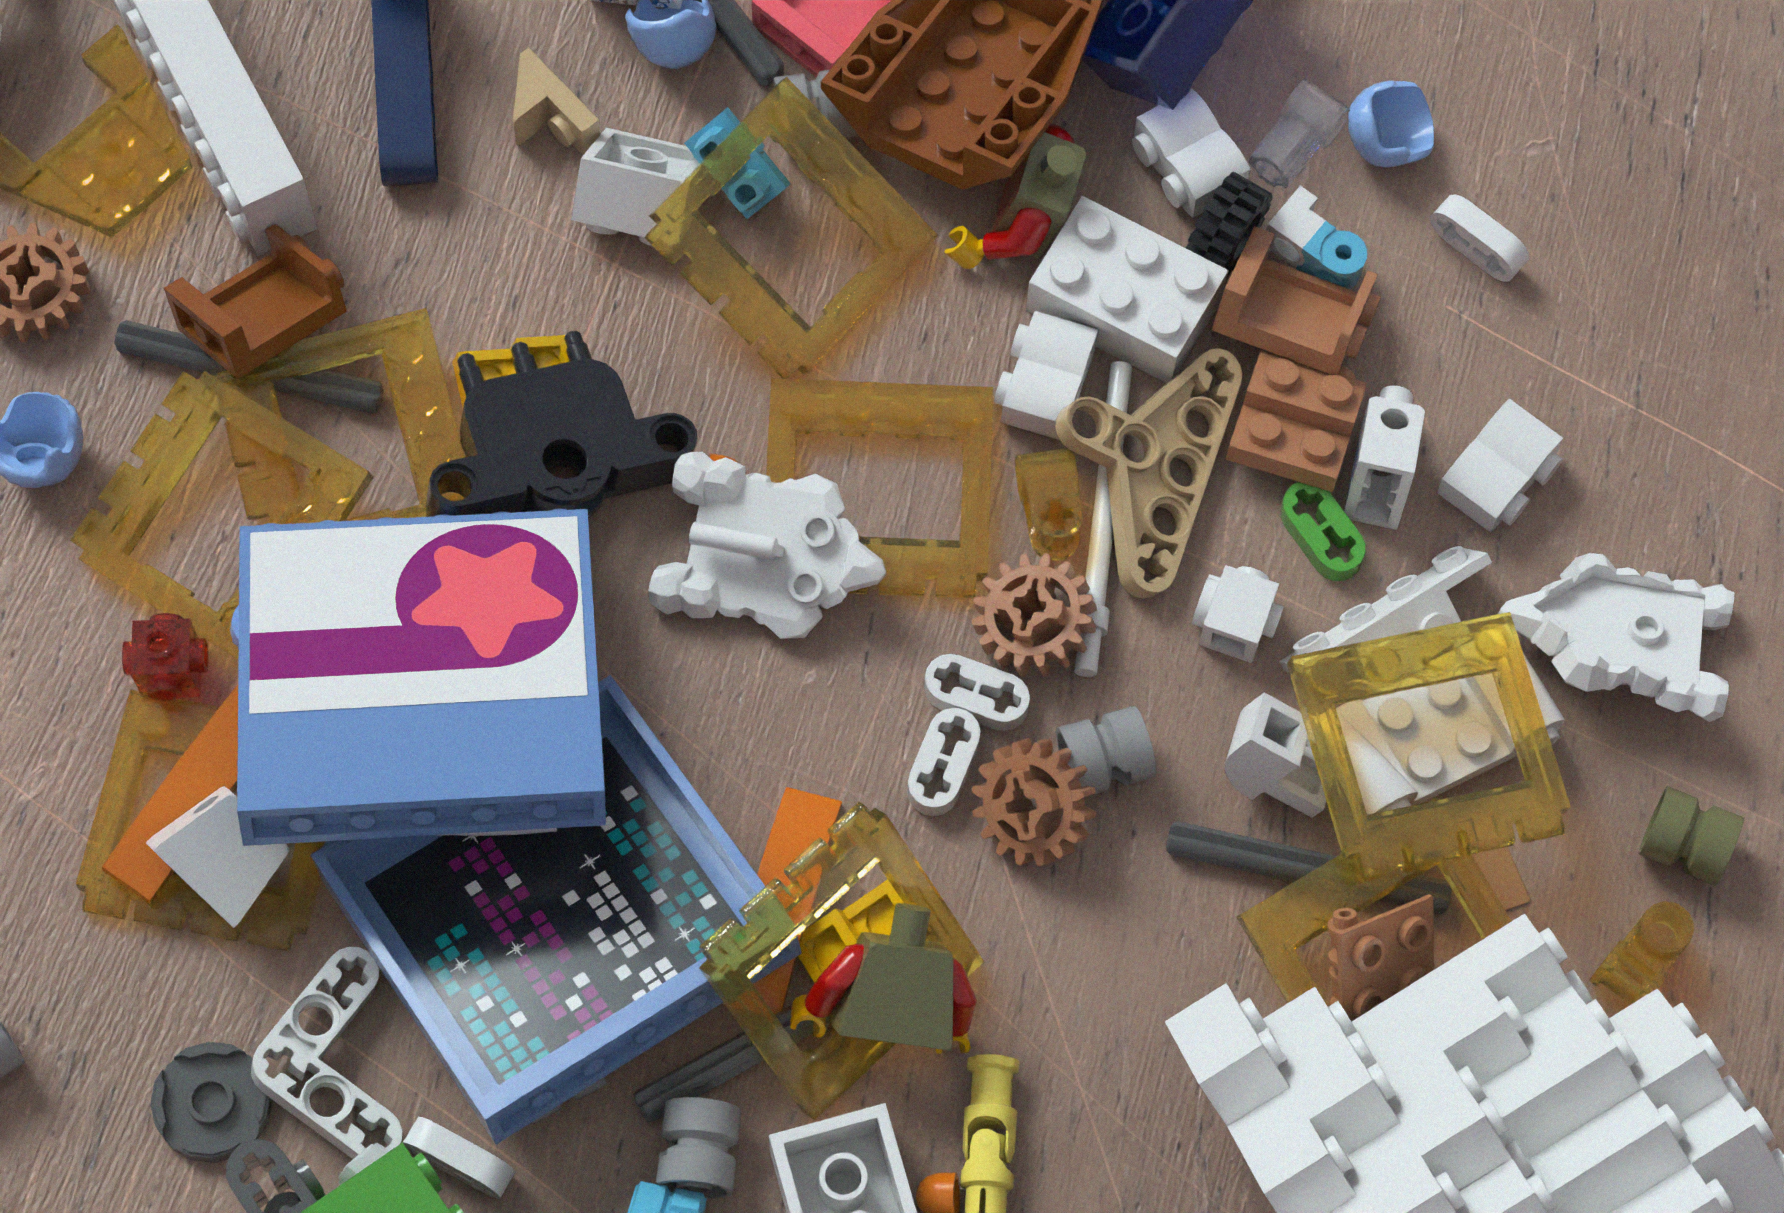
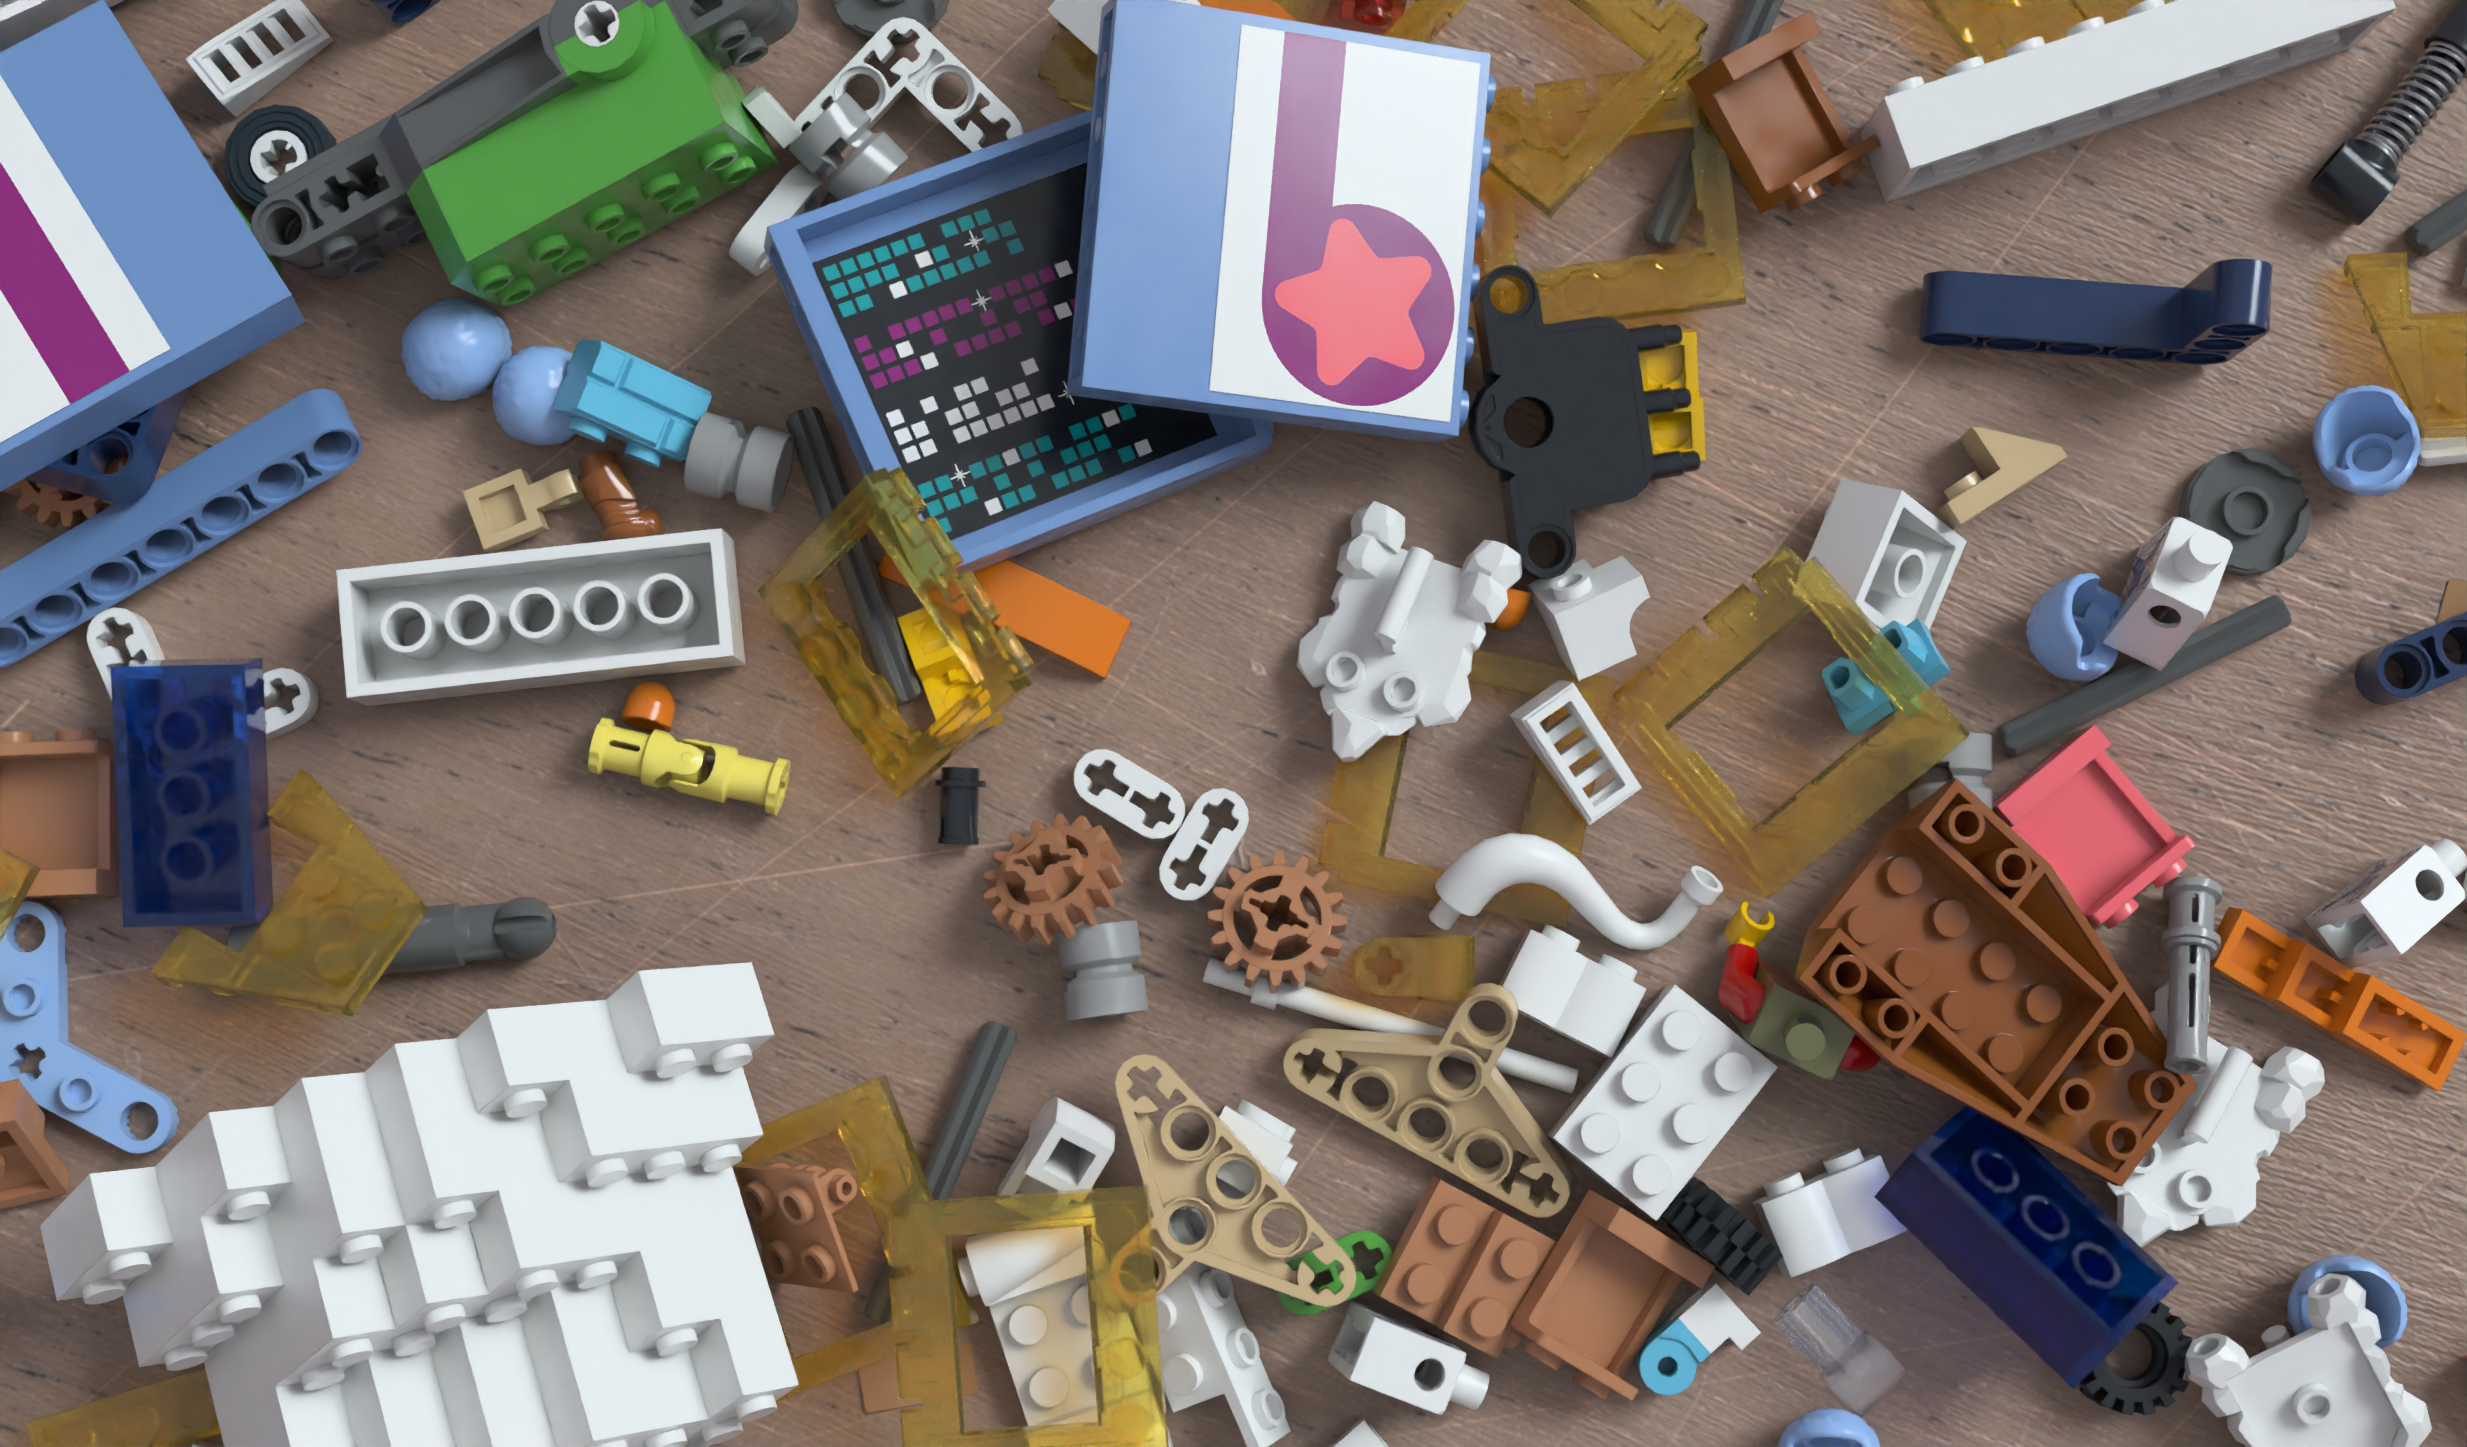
camera: 105 degrees right, 15 degrees up
olive torso [790,903,977,1054] -> none
none -> light grey wheel [788,92,909,201]
none -> black pin [935,767,986,845]
none -> tan beam [1110,1054,1356,1307]
none -> white animal [1429,833,1723,950]
none -> white slope [1510,680,1642,825]
none -> white brick [1527,556,1650,681]

